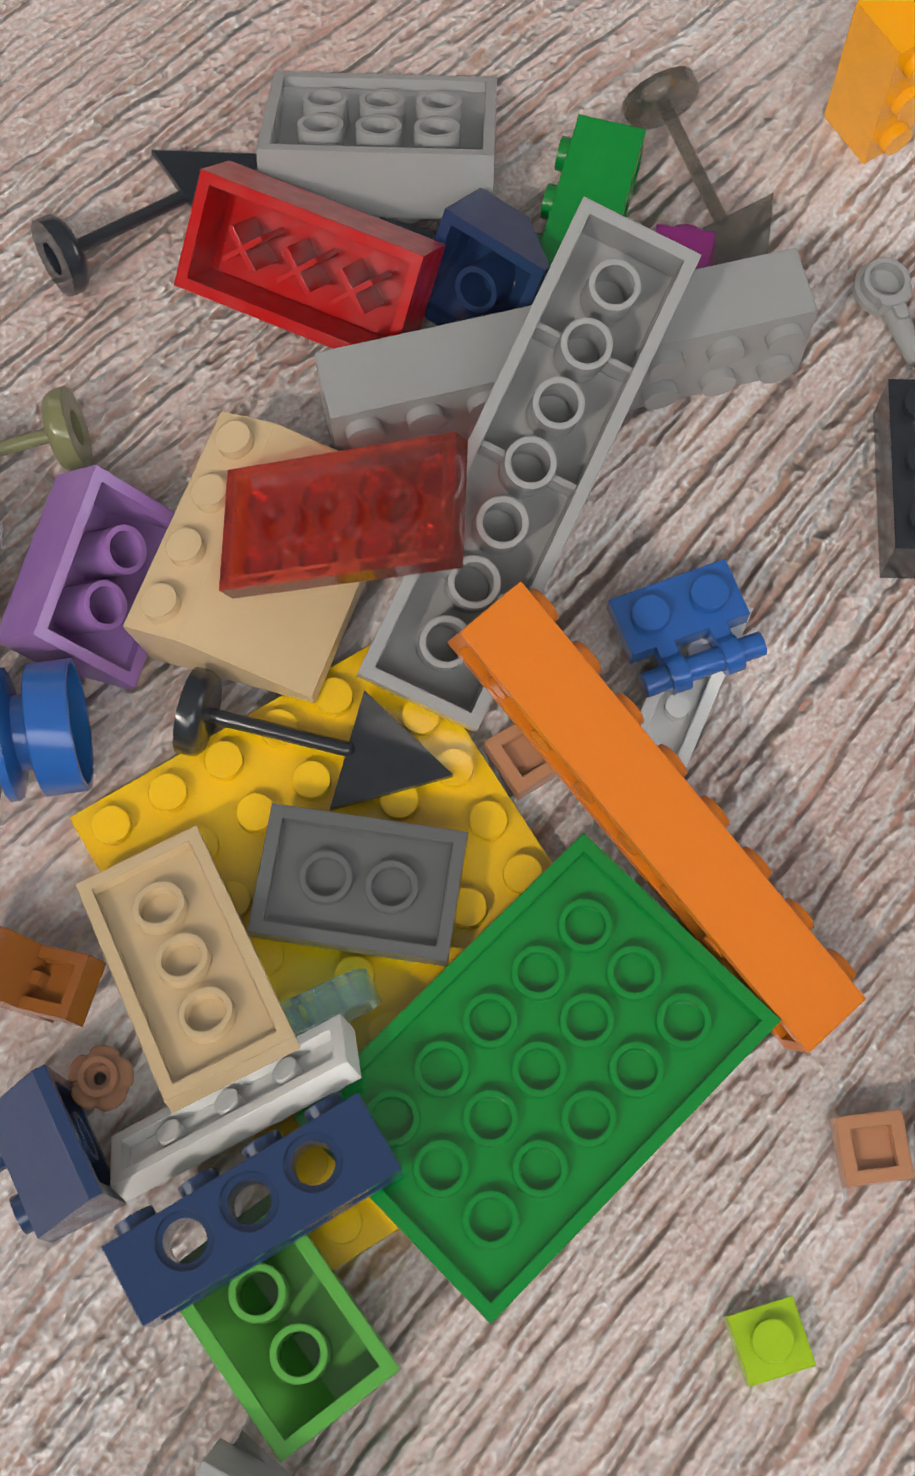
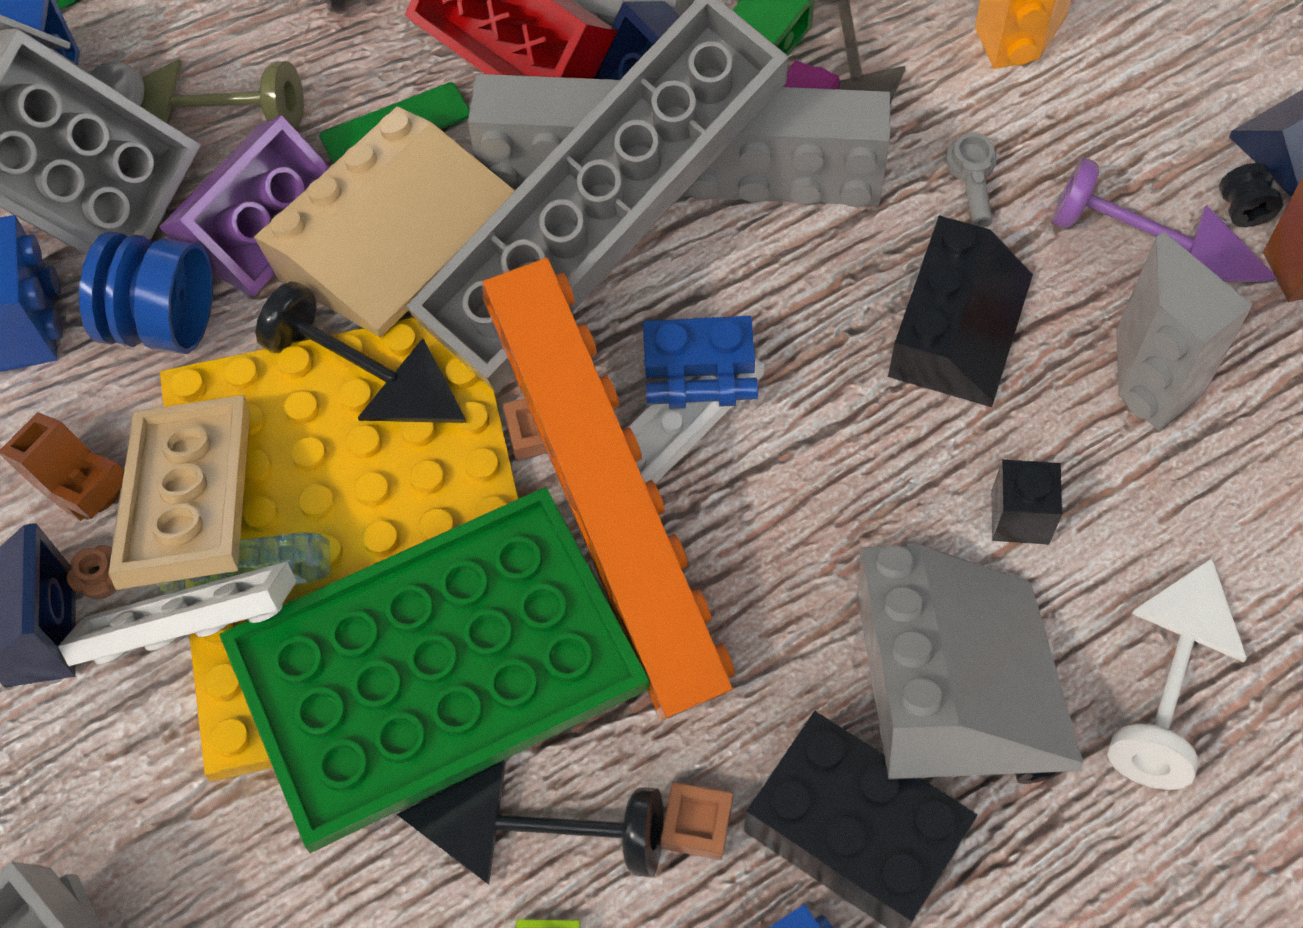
camera: 20 degrees right, 10 degrees down
dark blue brick [101,1092,404,1328] -> none
bright green slope [179,1194,403,1463] -> none
clear red plate [219,431,468,599] -> none
dark grey plate [247,803,468,967] -> none
none -> green piece [319,82,470,164]
none -> black piece [396,760,664,885]

